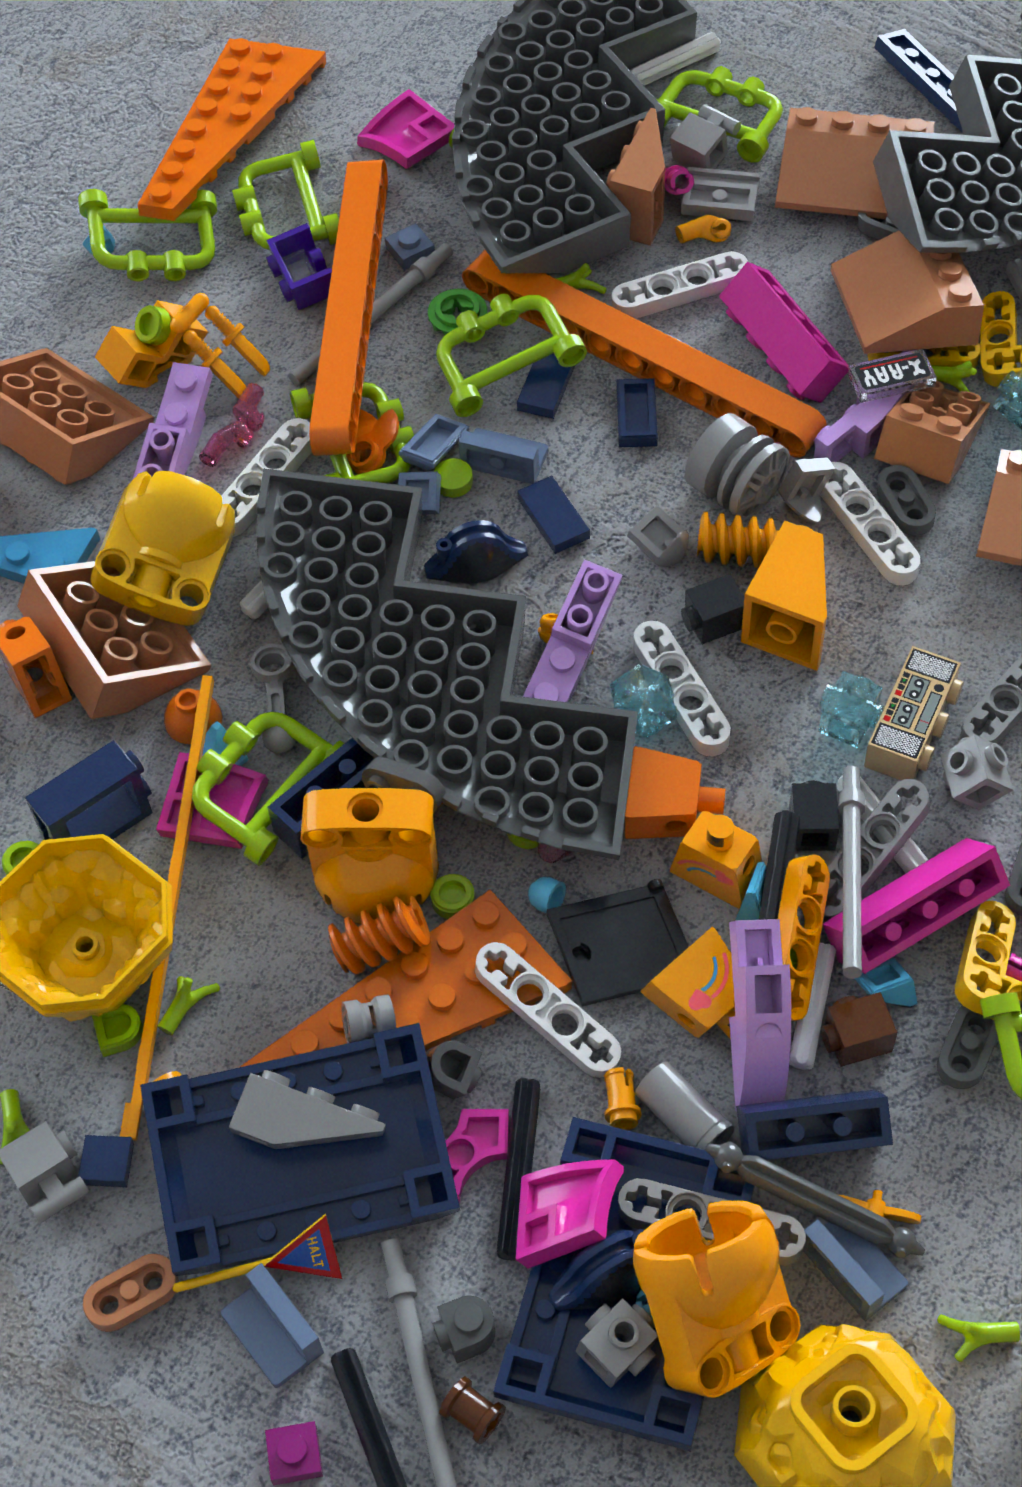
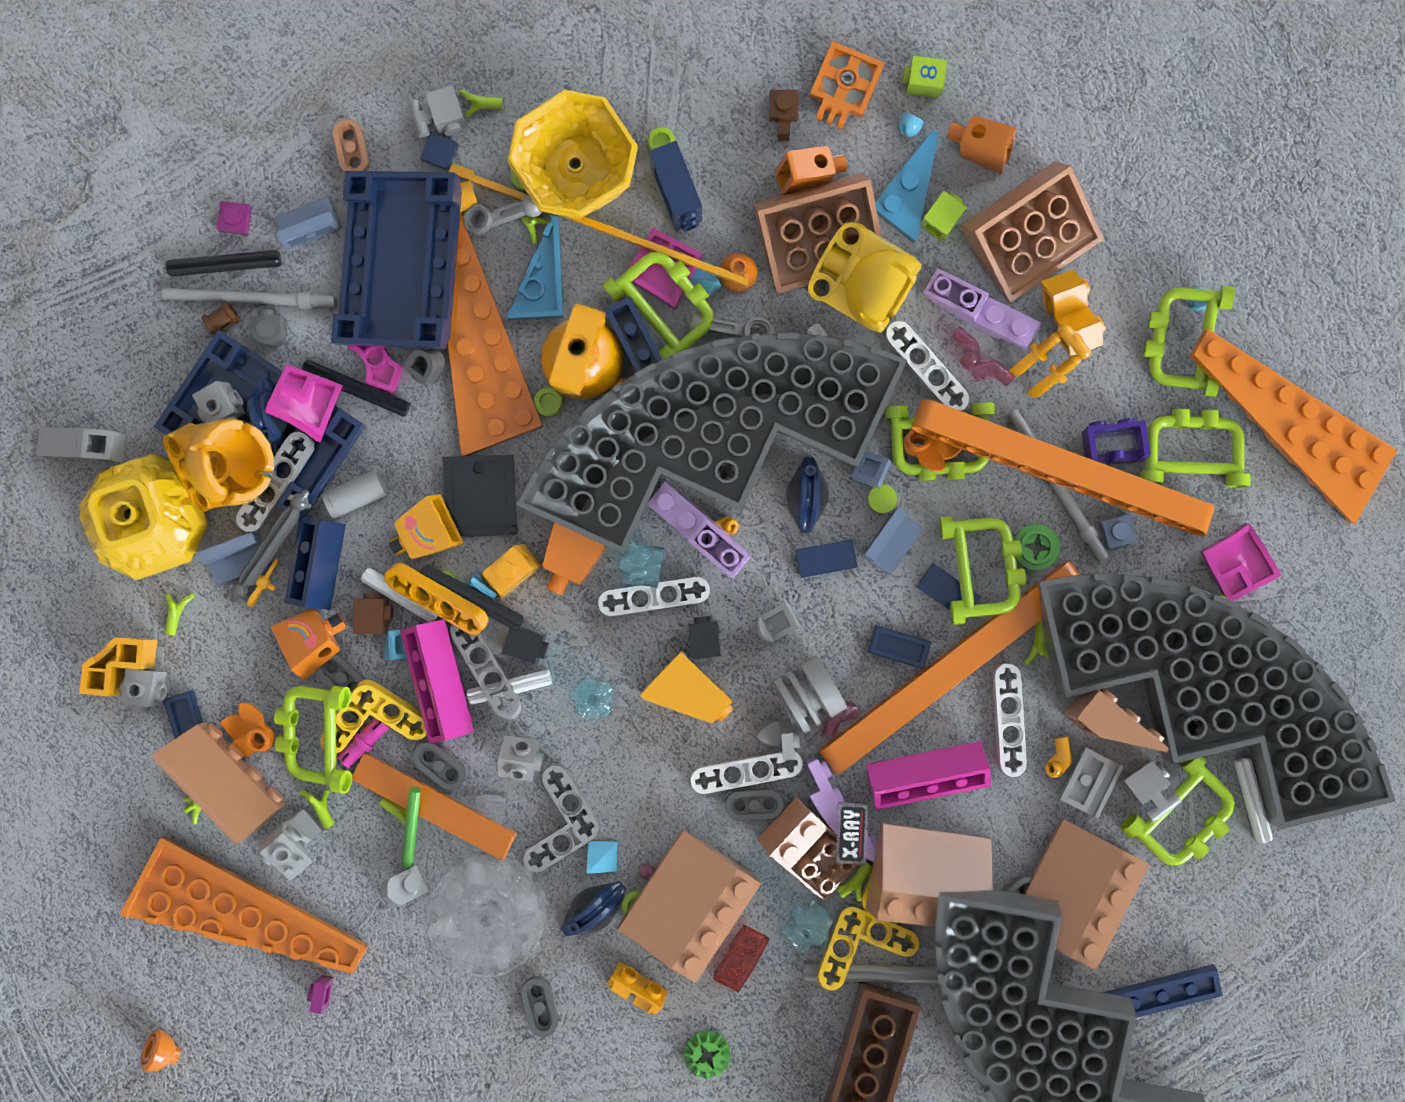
camera: 105 degrees right, 30 degrees up
lime tile [135,305,171,345] -> none
piece [172,1213,342,1293] -> none
light grey slope [229,1070,386,1149] -> none
orange piece [328,896,430,974] -> none
light grey wheel [341,994,396,1044] -> none
dark grey plate [362,757,446,813] -> none
sand blue tile [399,414,470,471] -> none
white beam [474,942,621,1078] -> none
medium azure hinge [528,877,566,913] -> none
light orange pin [604,1067,642,1130] -> none
dark pink pin [665,165,694,195] -> none
light orange piece [697,511,782,568] -> none
lavender slope [729,919,791,1111] -> none
light grey bar [838,766,865,979] -> none
brick [864,646,964,780] -> none
none -> orange torso [271,609,348,680]
none -> light grey piece [463,194,542,235]
none -> dark azure wing [507,216,564,320]
none -> lime brick [920,191,967,242]

